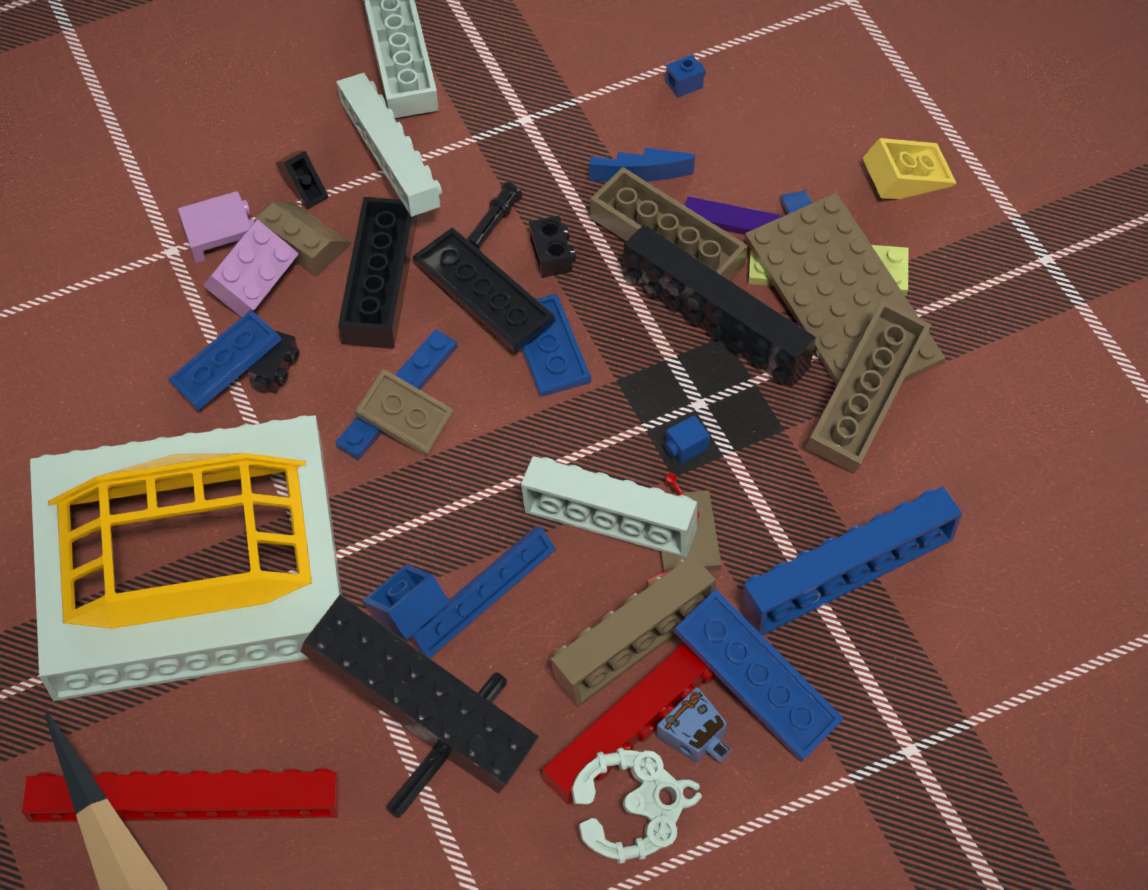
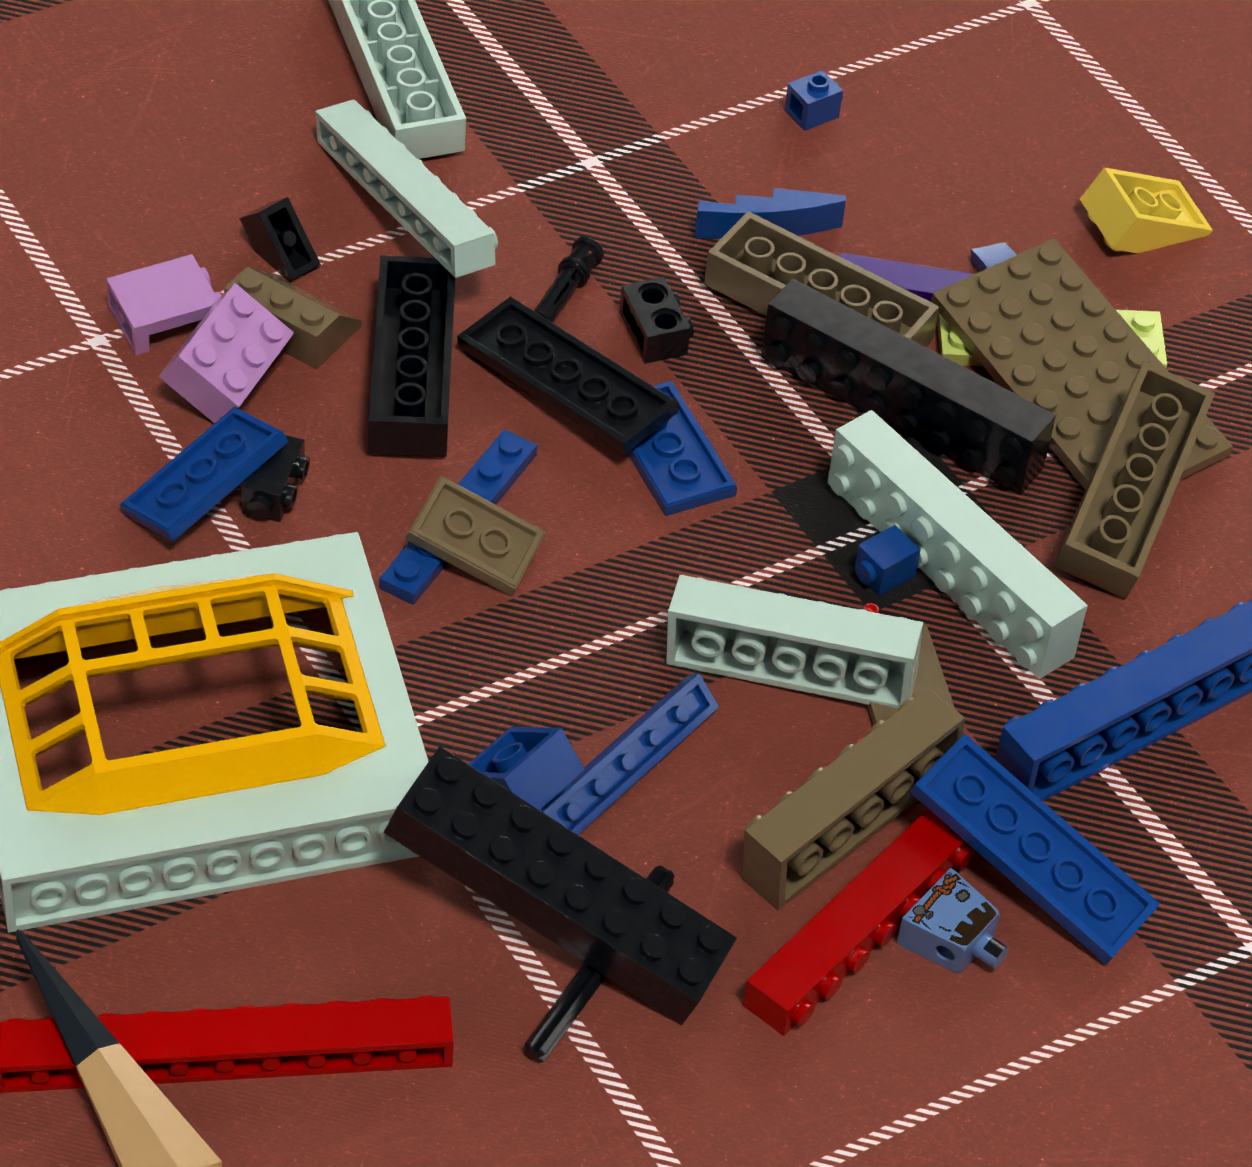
camera: 10 degrees left, 10 degrees down
light aqua piece [571,748,702,864] -> none
none -> light aqua brick [828,410,1088,679]

